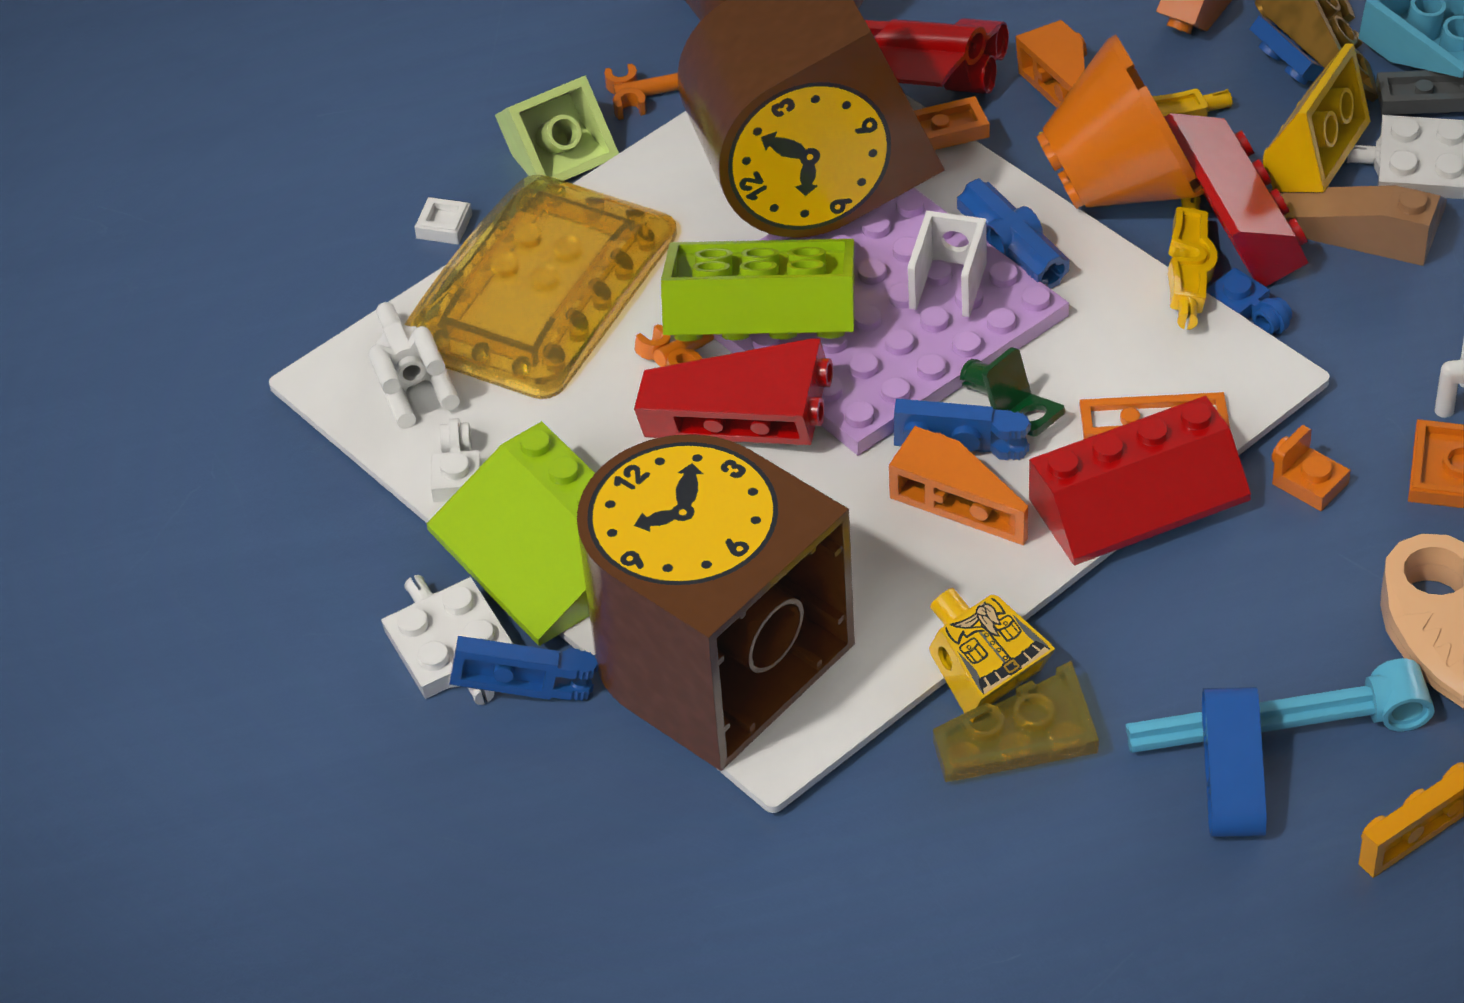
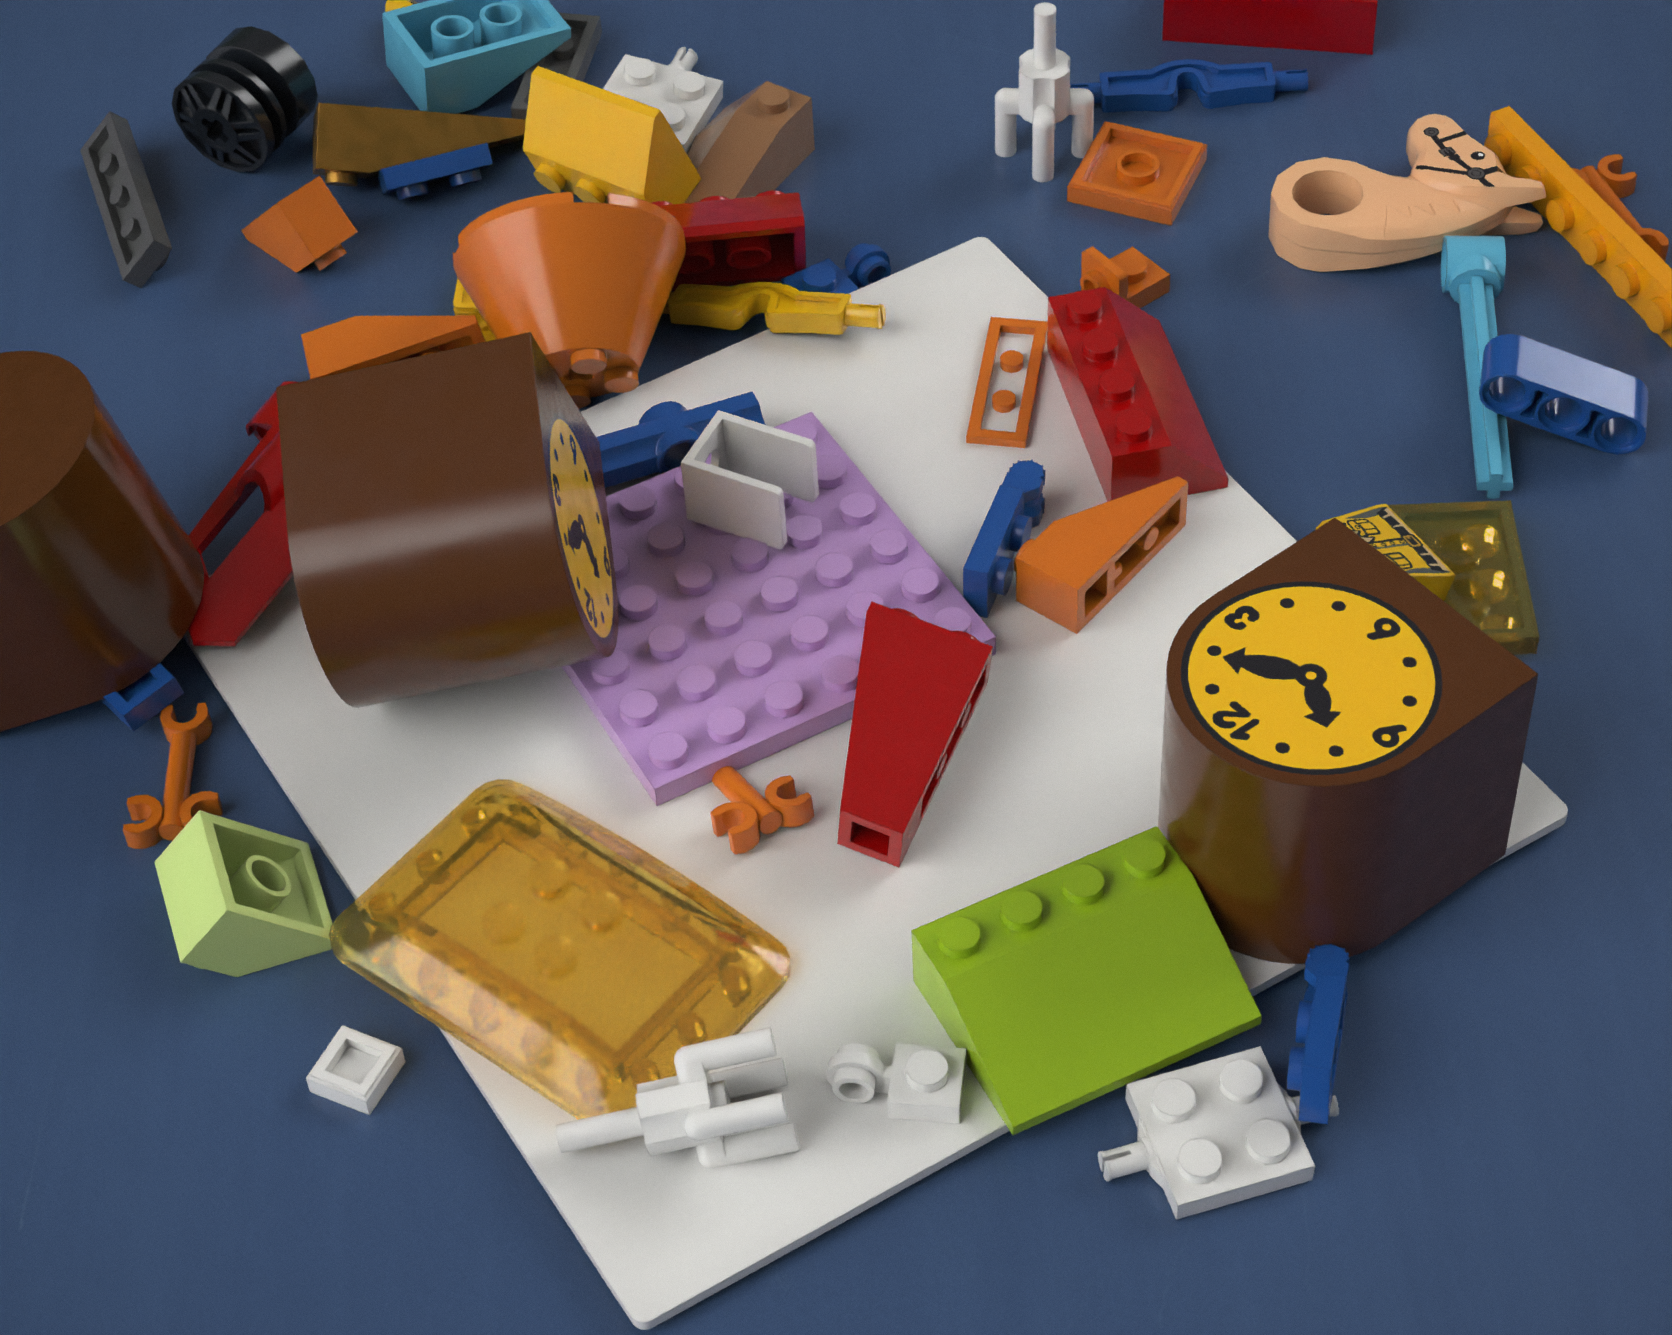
camera: 80 degrees left, 0 degrees up
lime slope [661,239,854,341] -> none
dark green bracket [960,347,1066,437] -> none

